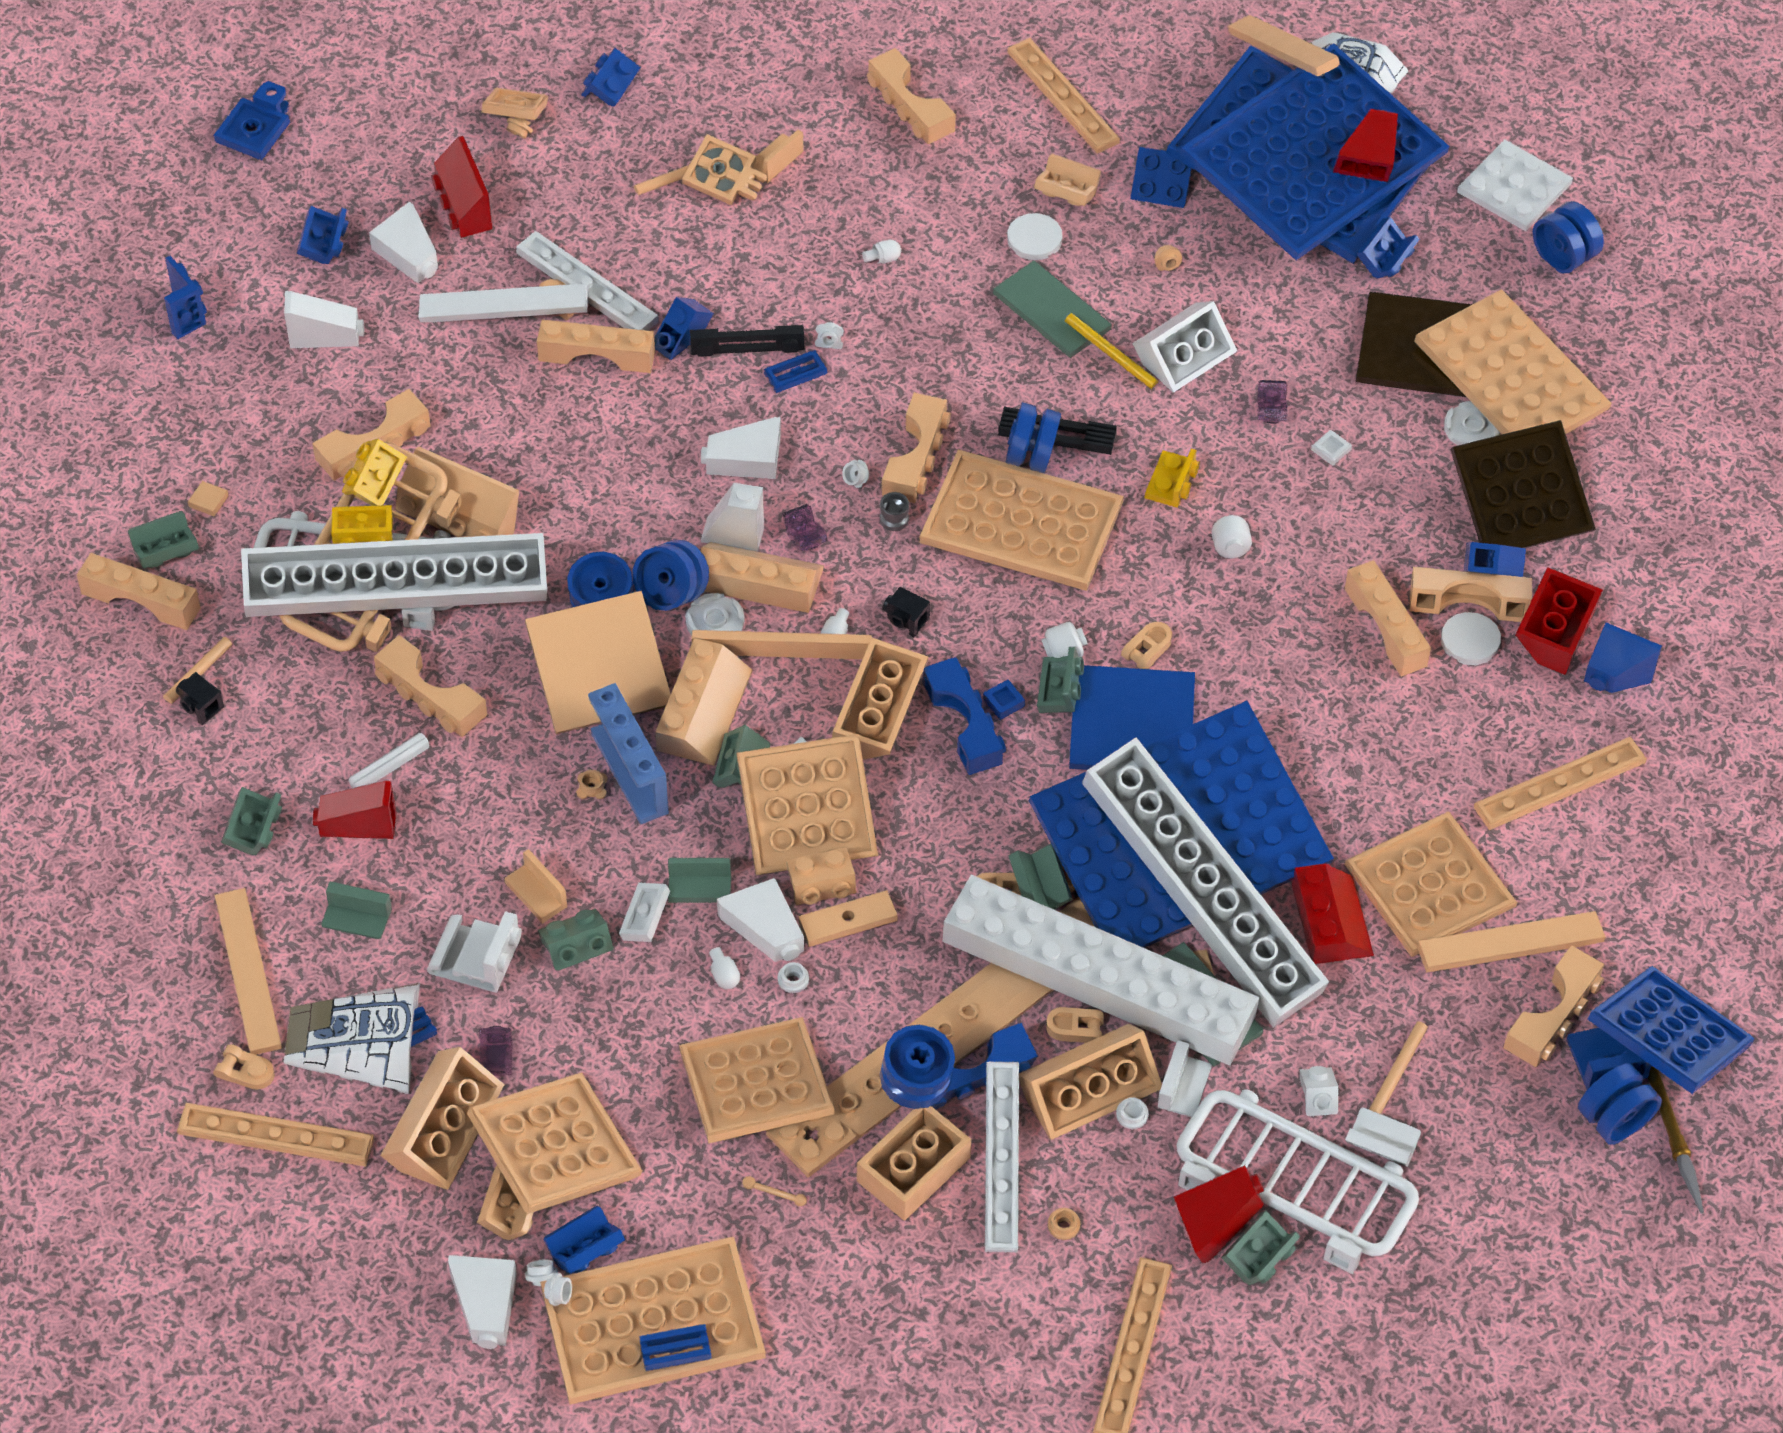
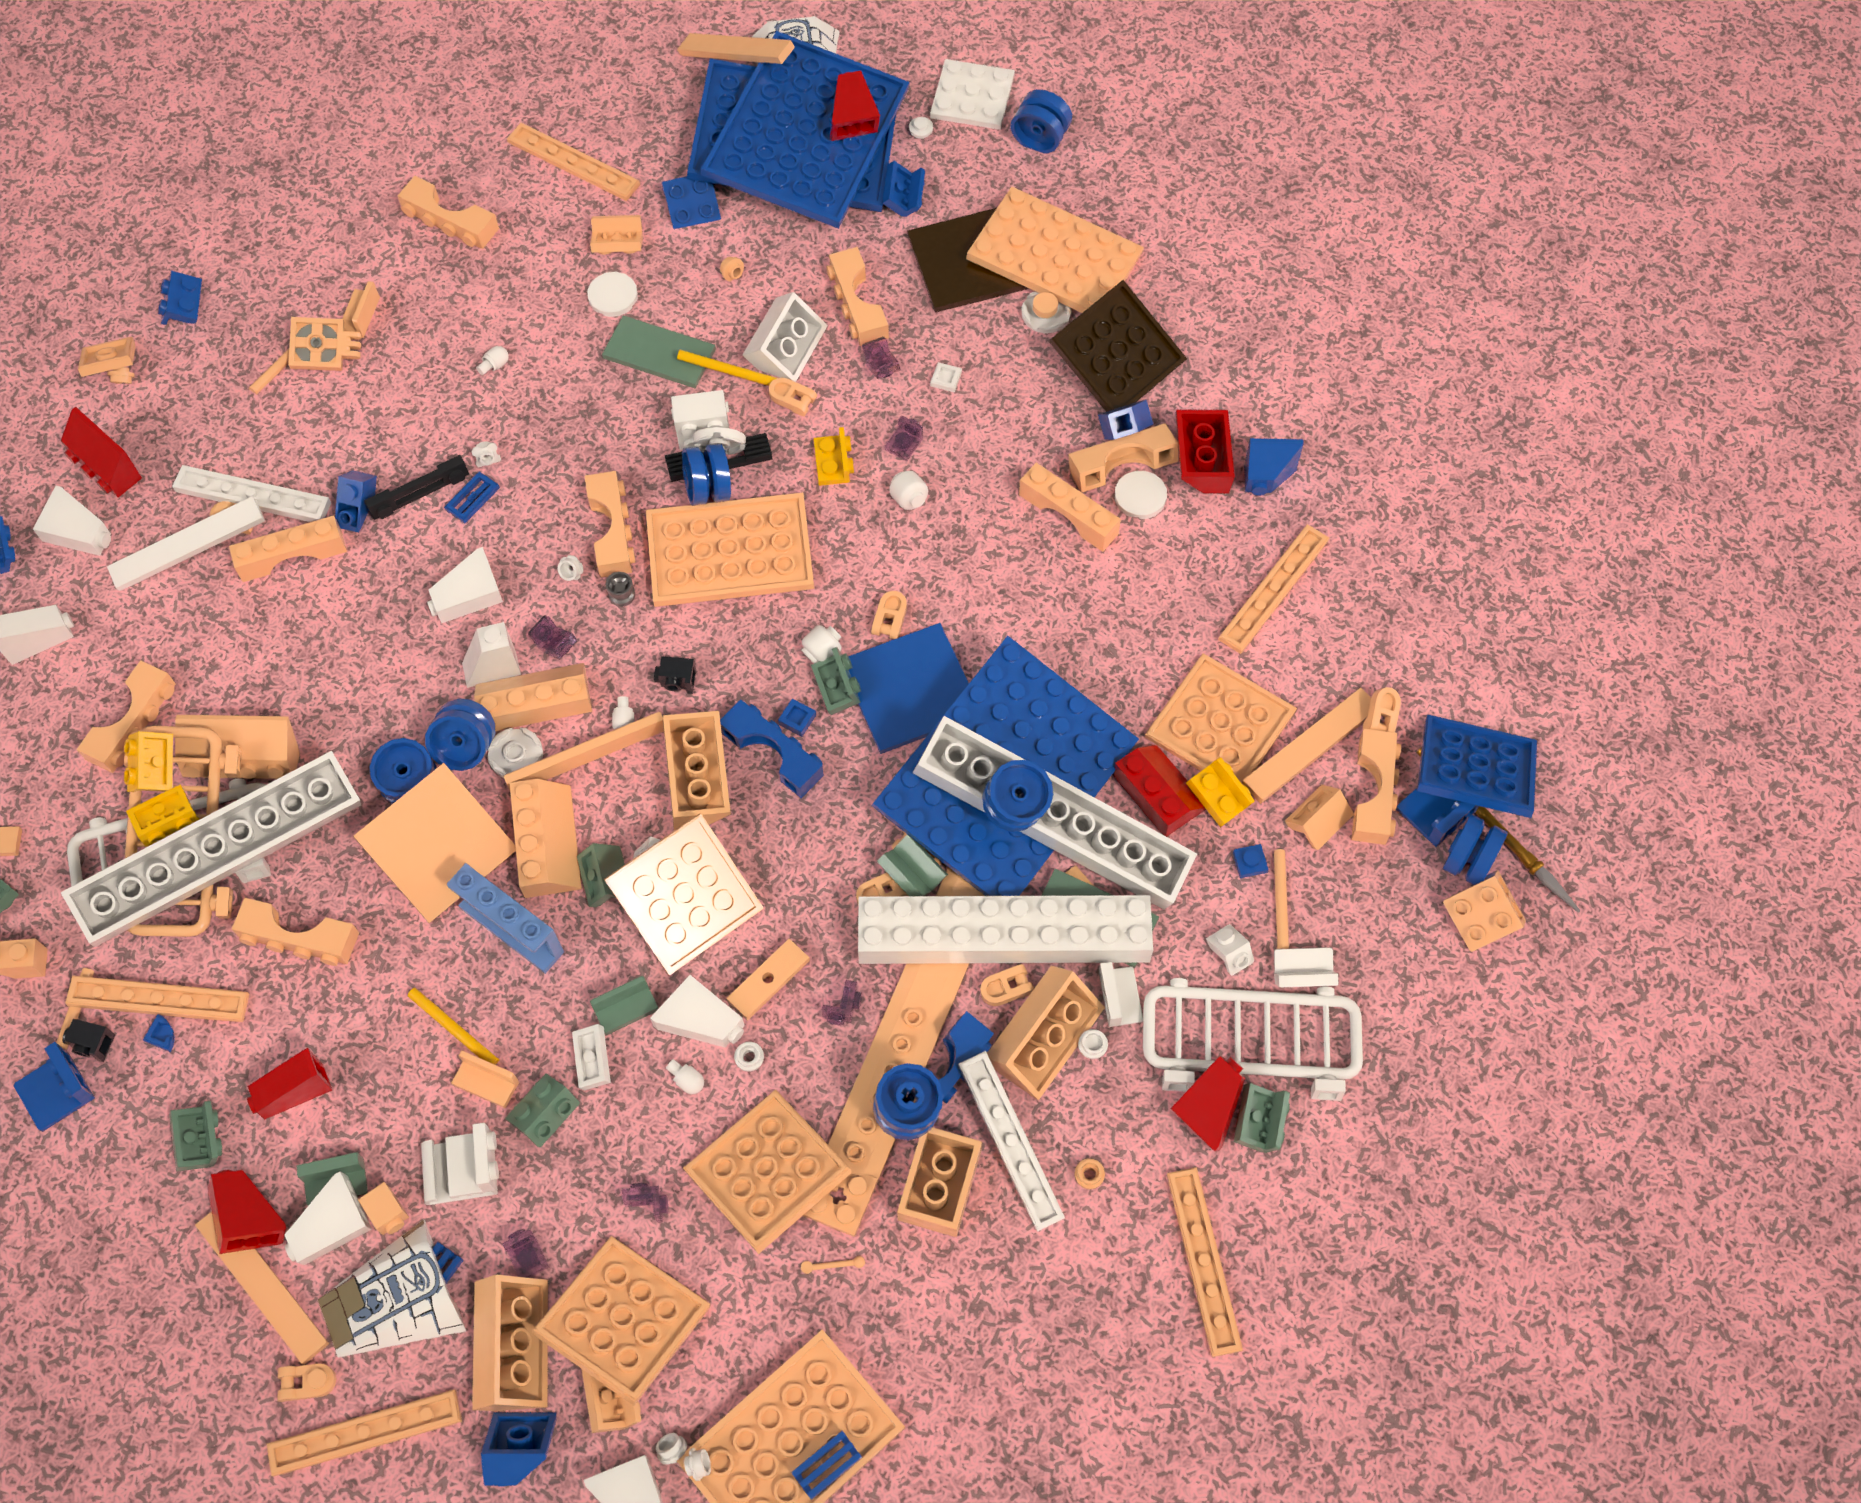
camera: 25 degrees left, 10 degrees up
white axle [349,733,429,788] -> none
blue bracket [544,1206,625,1274] -> none
light nougat plate [576,770,608,799] -> none
light nougat bracket [786,847,856,905] -> none
none -> blue bracket [13,1042,95,1132]
none -> light nougat tile [65,976,249,1022]
none -> blue tile [143,1014,175,1053]
none -> red slope [208,1170,286,1254]
none -> white slope [285,1172,372,1265]
none -> light nougat brick [358,1182,409,1235]
none -> yellow bar [407,988,499,1065]
none -> blue slope [481,1412,557,1487]
none -> clear purple bracket [622,1183,668,1223]
none -> white brick [671,390,729,450]
none -> white tile [693,427,746,455]
none -> light nougat plate [769,378,817,417]
none -> bracket [822,980,862,1026]
none -> light nougat arch [826,247,889,346]
none -> clear purple bracket [885,416,923,461]
none -> white plate [909,117,933,139]
none -> blue wheel [982,760,1053,832]
none -> light nougat tile [1033,292,1058,318]
none -> yellow bracket [1186,757,1254,828]
none -> blue plate [1233,844,1269,878]
none -> light nougat panel [1285,785,1354,850]
none -> light nougat plate [1363,687,1401,733]
none -> light nougat bracket [1443,870,1526,951]

